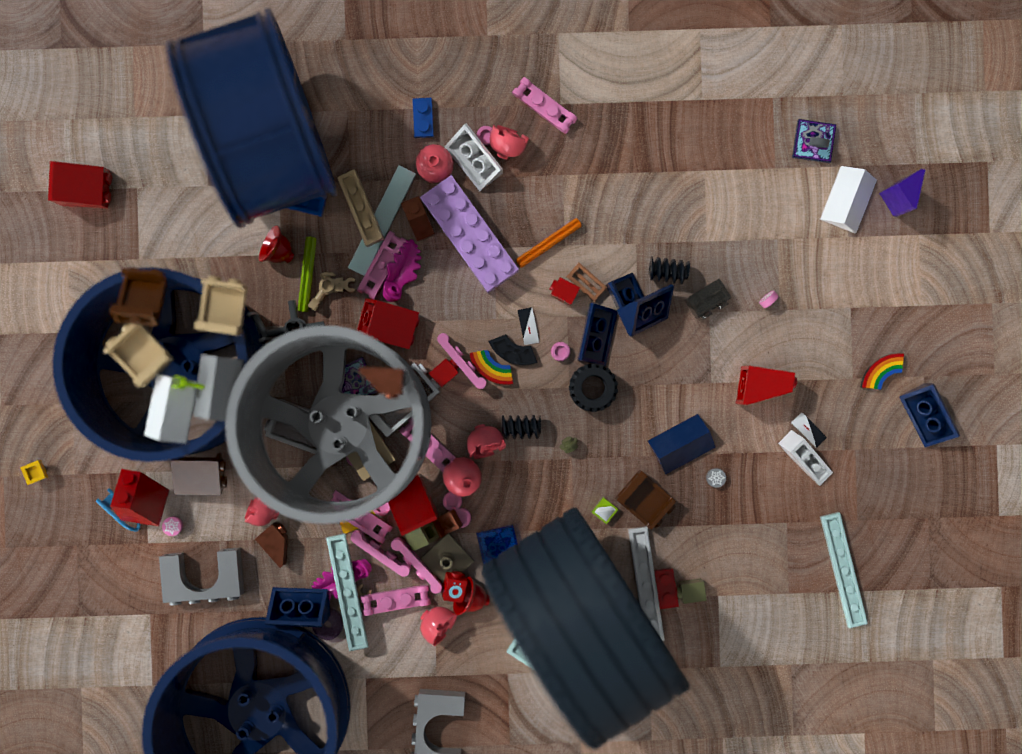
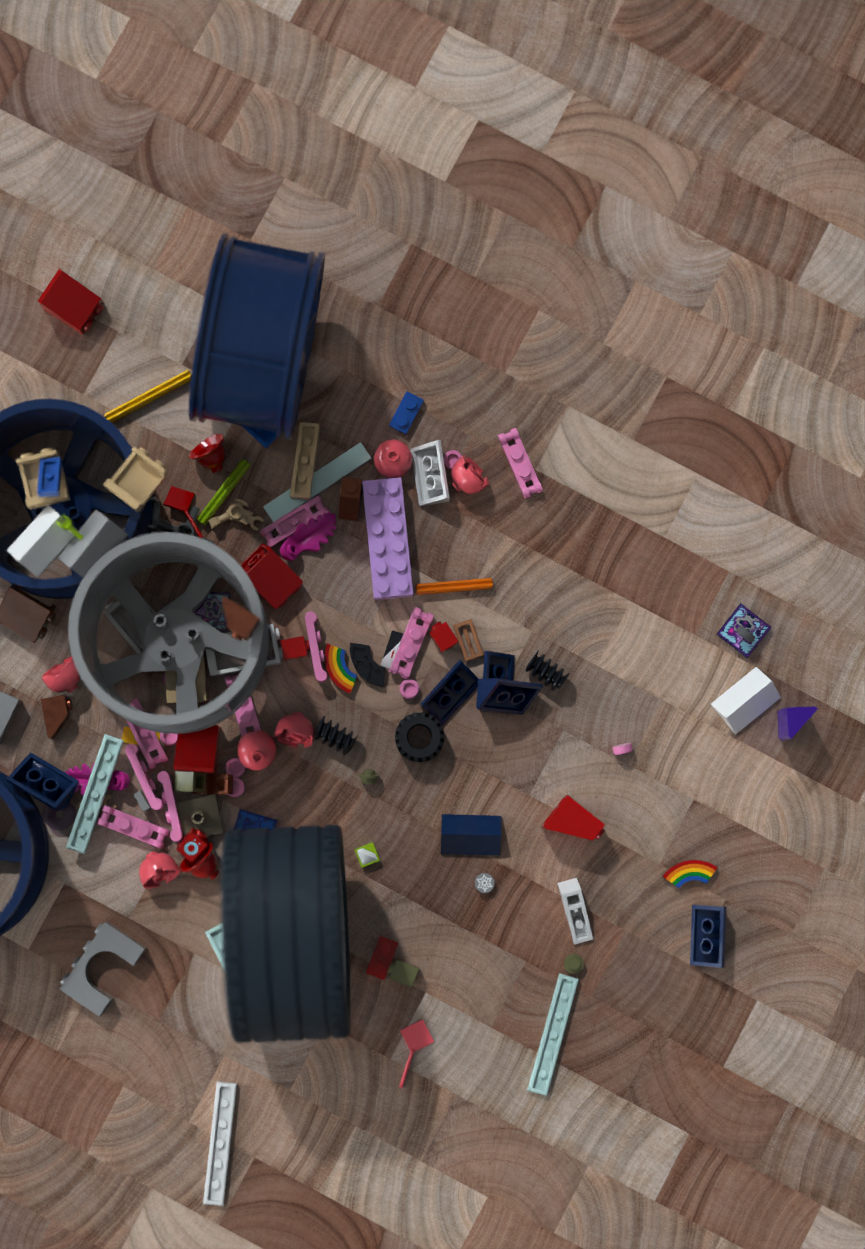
camera: 25 degrees right, 5 degrees down
reddish brown panel [110,267,168,326] -> none
reddish brown panel [615,470,676,530] -> none
white tile [628,526,665,641] -> none
clear smoke brick [685,279,731,320] -> none
sticker [791,413,826,448] -> none
none -> blue plate [37,457,62,497]
none -> yellow axle [105,370,191,423]
none -> light grey tile [134,791,151,811]
none -> red piece [163,486,203,539]
none -> bright pink plate [389,607,434,679]
none -> coral piece [399,1019,434,1088]
none -> olive plate [564,954,584,974]

